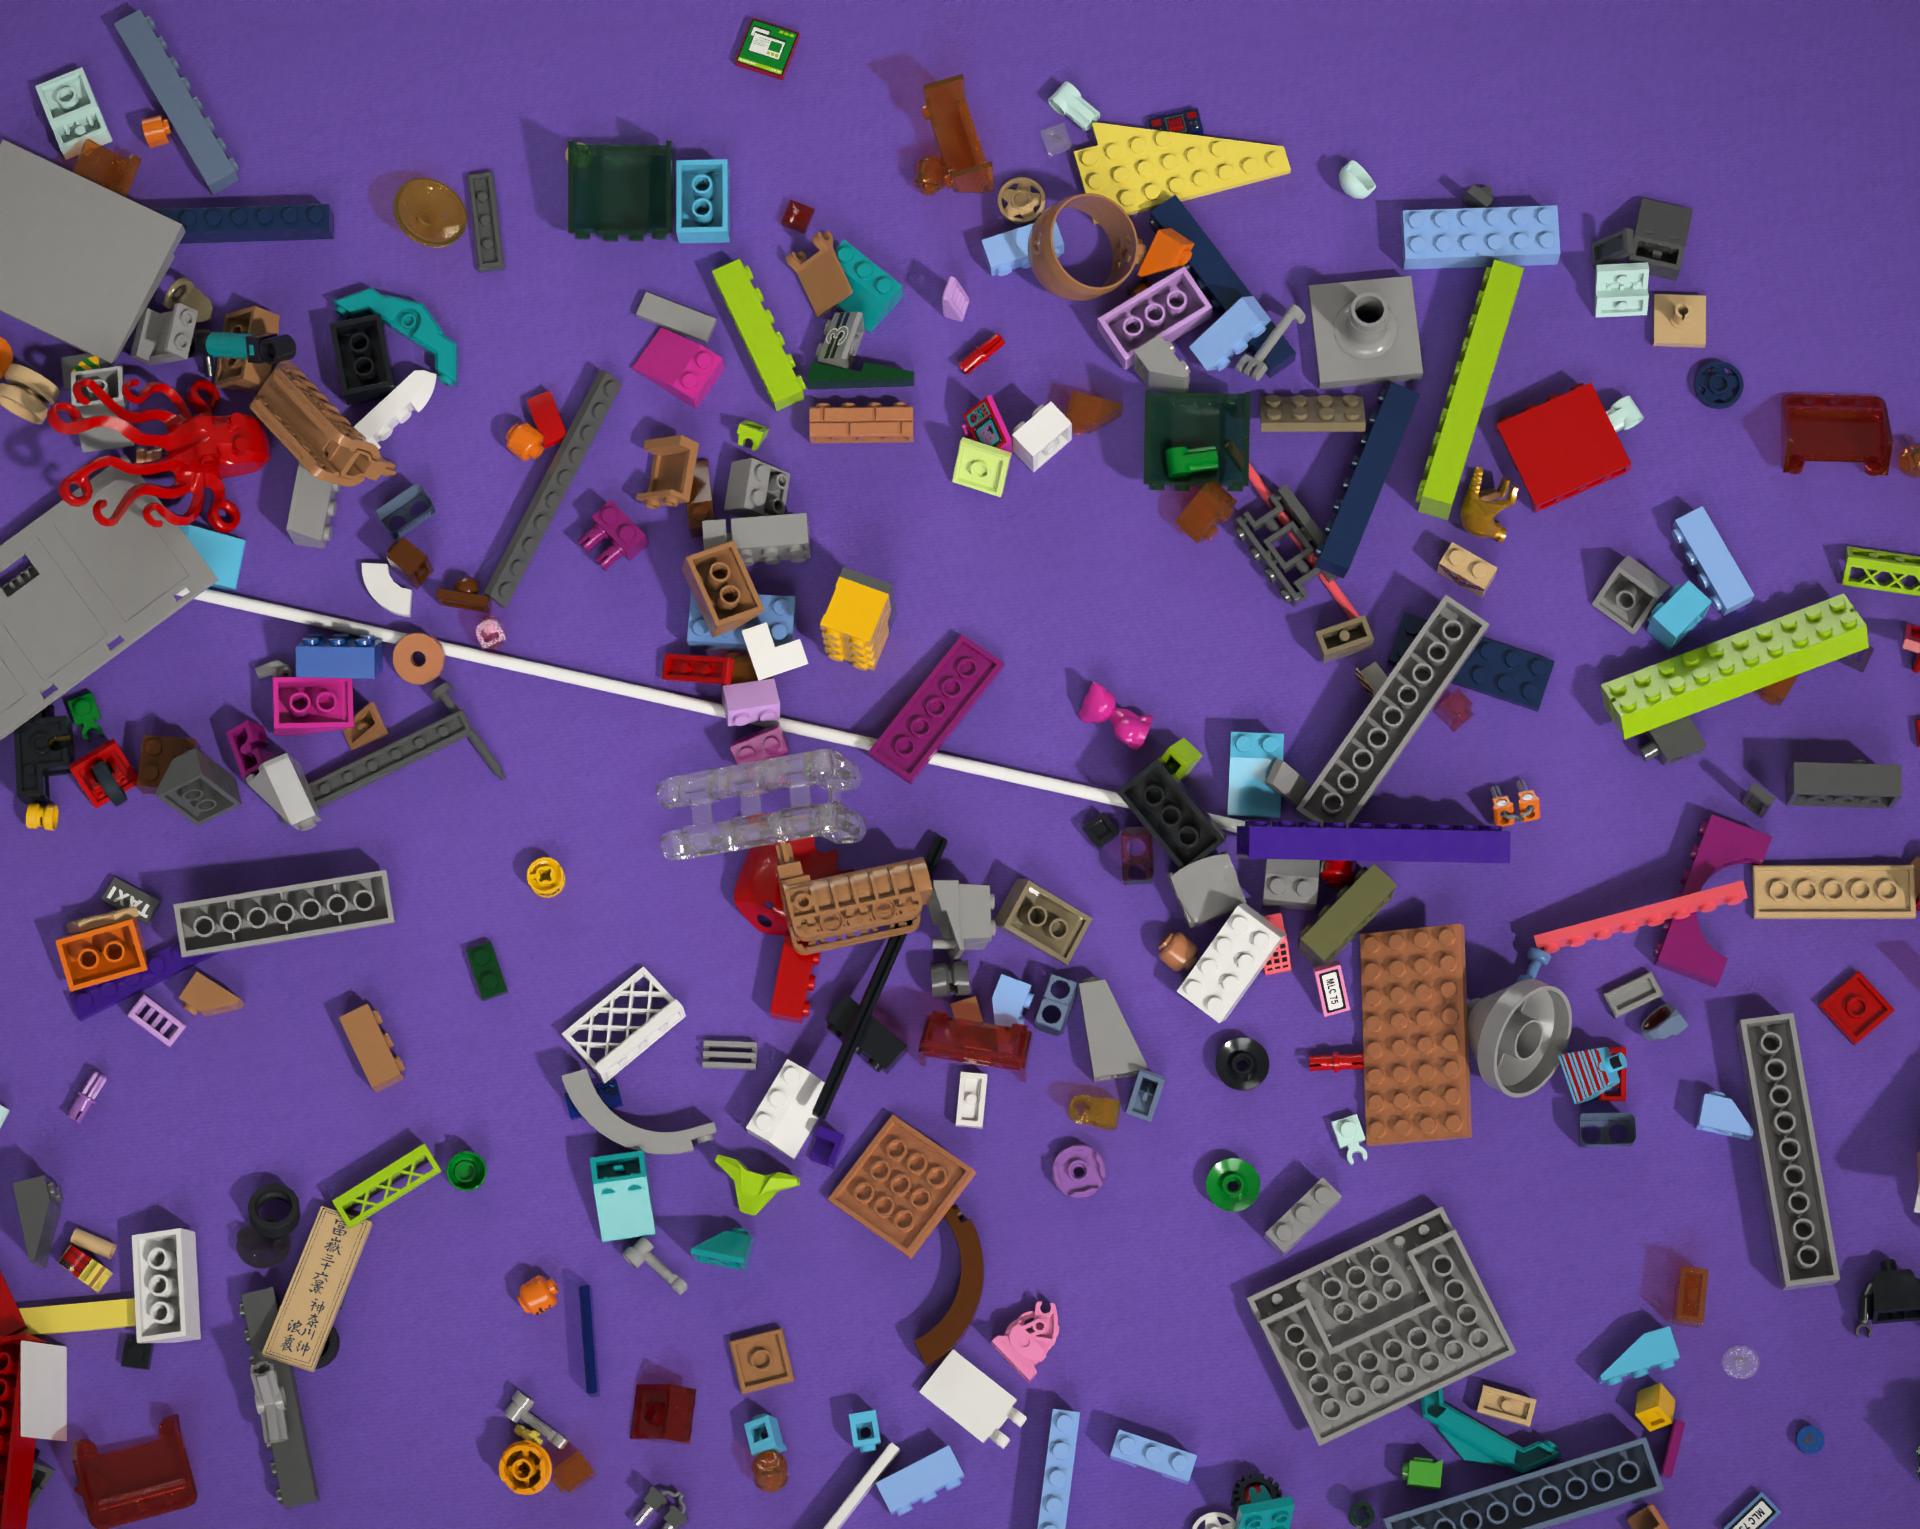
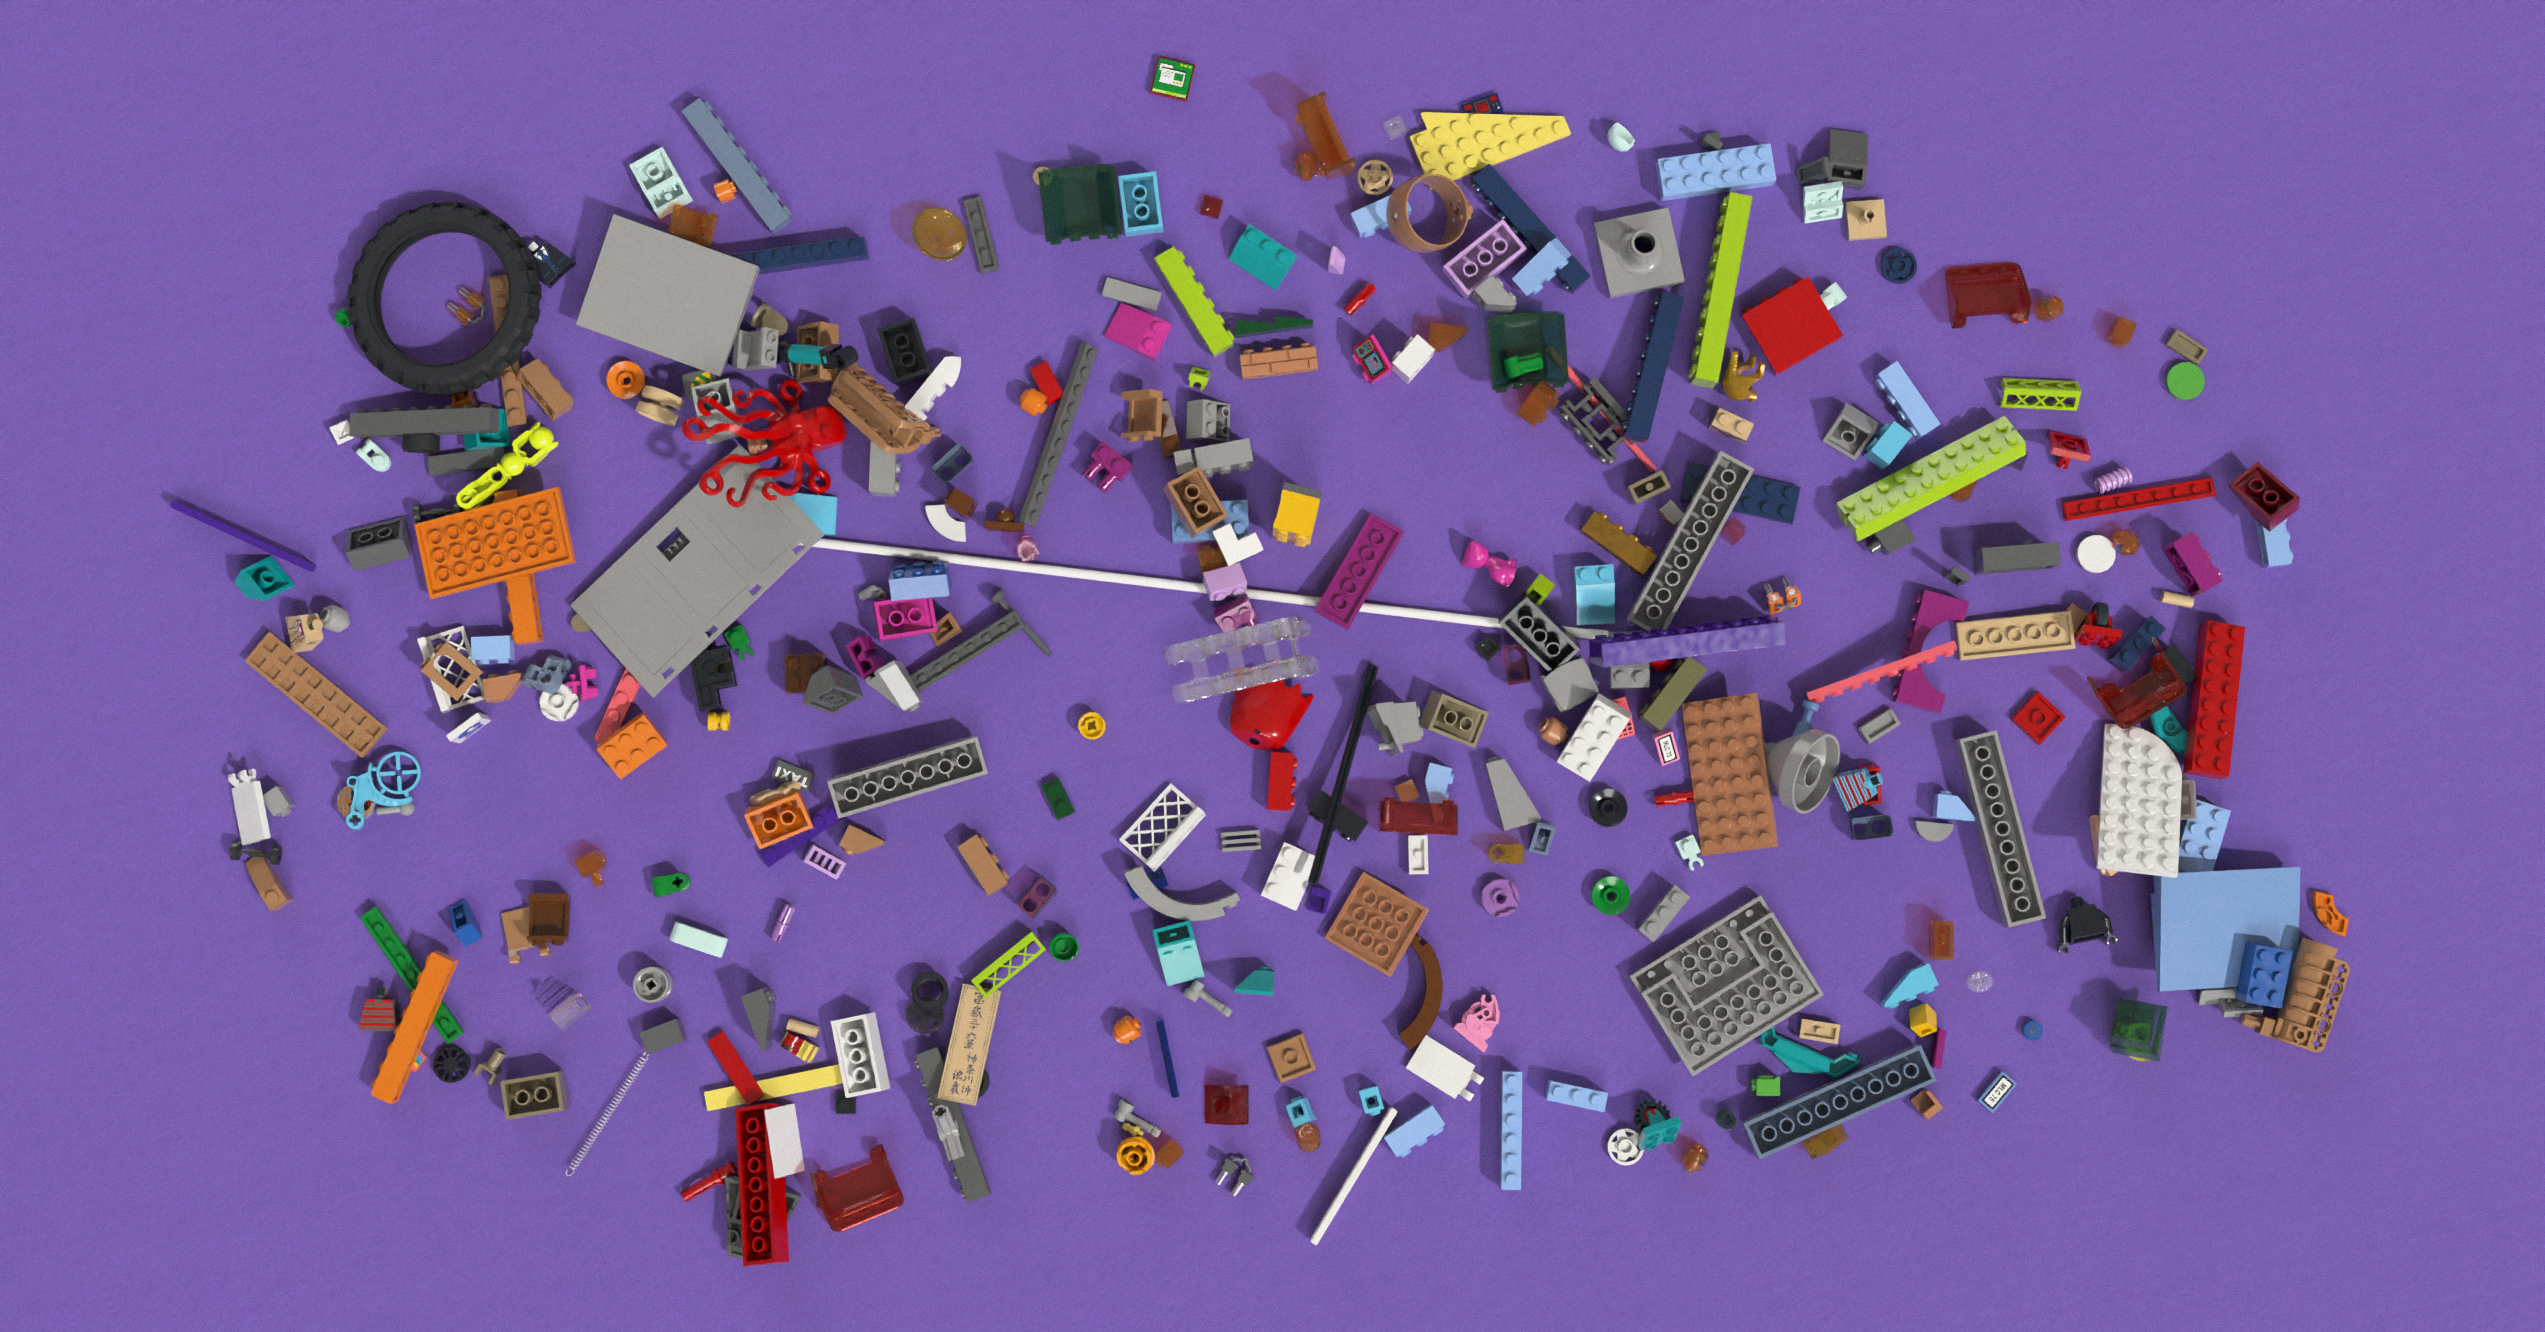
camera: 15 degrees left, 10 degrees up
red plate [68,738,138,809] -> none
teal helmet [332,287,458,387] -> none
nougat tile [393,632,445,685] -> none
red plate [661,654,734,685] -> none
lime piece [715,1154,800,1215] -> none
medium nougat piece [775,842,932,955] -> none
medium nougat flag [786,231,854,317] -> none
light grey slope [815,312,865,369] -> none
dark grey wheel [930,960,970,998] -> none
yellowish green tile [952,437,1012,497] -> none
sand blue piece [1034,974,1078,1036] -> none
light aqua piece [1048,82,1100,131] -> none
clear orange piece [1127,277,1152,298] -> none
orange slope [1137,228,1195,277] -> none
light grey hinge [1236,304,1306,381] -> none
dark tan plate [1259,395,1366,432] -> none
light grey tile [1265,759,1310,807] -> none
sand blue rock [1640,1003,1689,1042] -> none
none -> clear pink piece [1017,877,1057,919]
none -> pearl gold brick [1580,511,1657,577]
none -> light grey tile [1914,821,1954,842]

